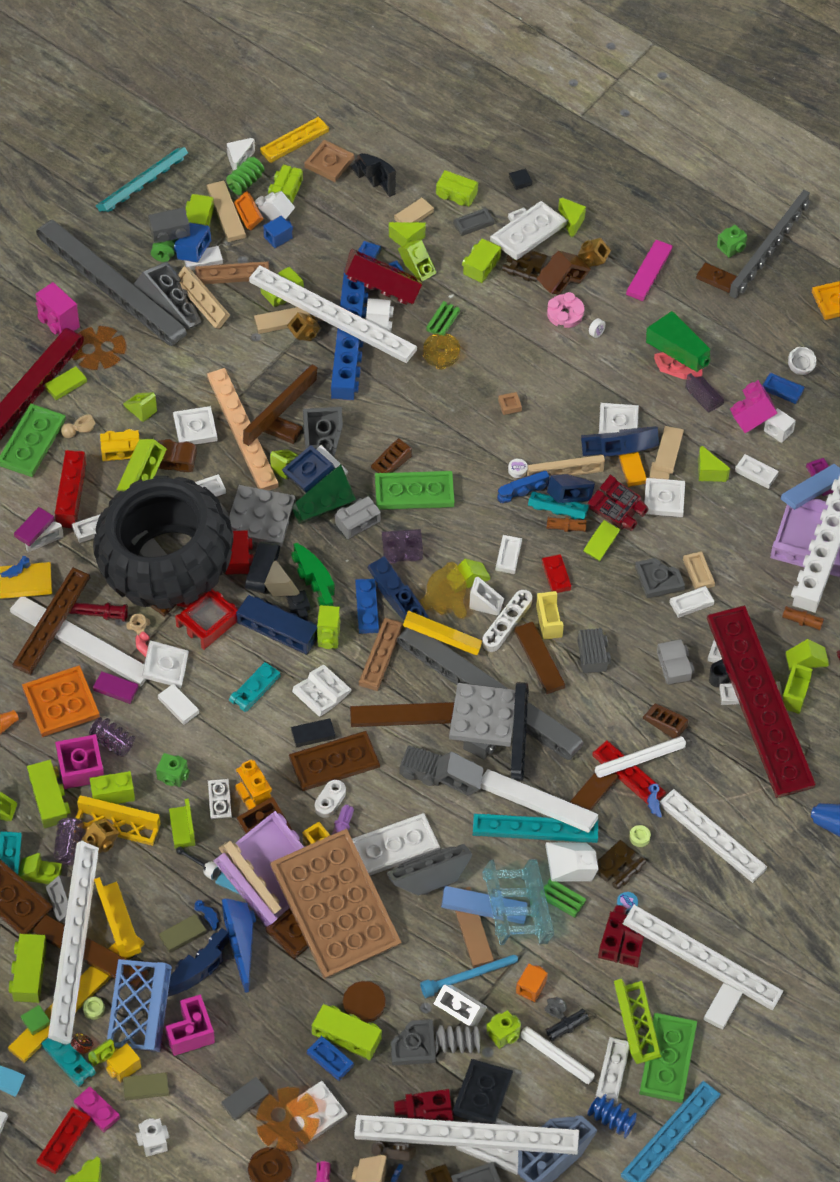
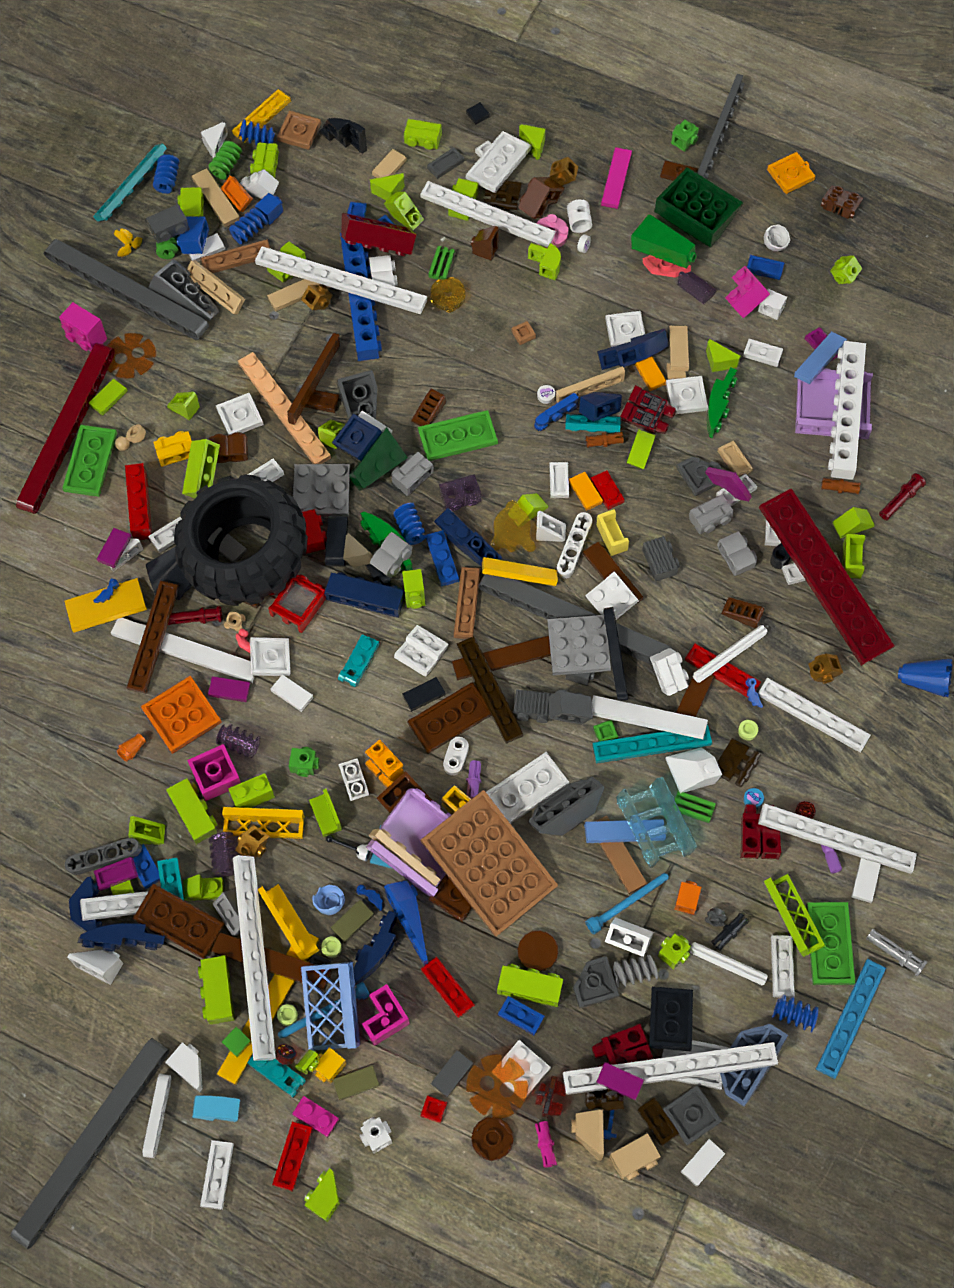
camera: 10 degrees left, 10 degrees up
none -> yellow plant [114,228,142,257]
none -> black slope [145,546,193,600]
none -> blue piece [153,155,180,194]
none -> blue piece [229,208,268,245]
none -> blue piece [238,119,276,145]
none -> dark azure piece [278,982,370,1039]
none -> light blue hair [312,885,345,915]
none -> yellowish green tile [321,937,342,958]
none -> light grey brick [370,532,413,578]
none -> blue piece [394,503,426,545]
none -> white tile [420,181,556,248]
none -> red tile [420,1096,447,1124]
none -> red tile [421,957,475,1019]
none -> dark brown tile [456,636,523,744]
none -> reddish brown slope [471,226,499,261]
none -> lime brick [528,243,561,280]
none -> clear red hips [531,1076,566,1118]
none -> white wheel [567,199,592,233]
none -> light orange tile [569,472,603,511]
none -> white plate [585,572,639,620]
none -> bright green tile [593,720,619,742]
none -> magenta tile [596,1062,644,1101]
none -> white brick [650,648,689,696]
none -> dark green slope [654,167,743,247]
none -> light grey brick [689,494,734,534]
none -> magenta tile [705,467,752,502]
none -> green slope [707,367,738,438]
none -> clear red tile [795,801,816,819]
none -> pearl gold brick [808,653,843,684]
none -> medium lavender piece [821,845,842,874]
none -> light grey pin [866,929,927,977]

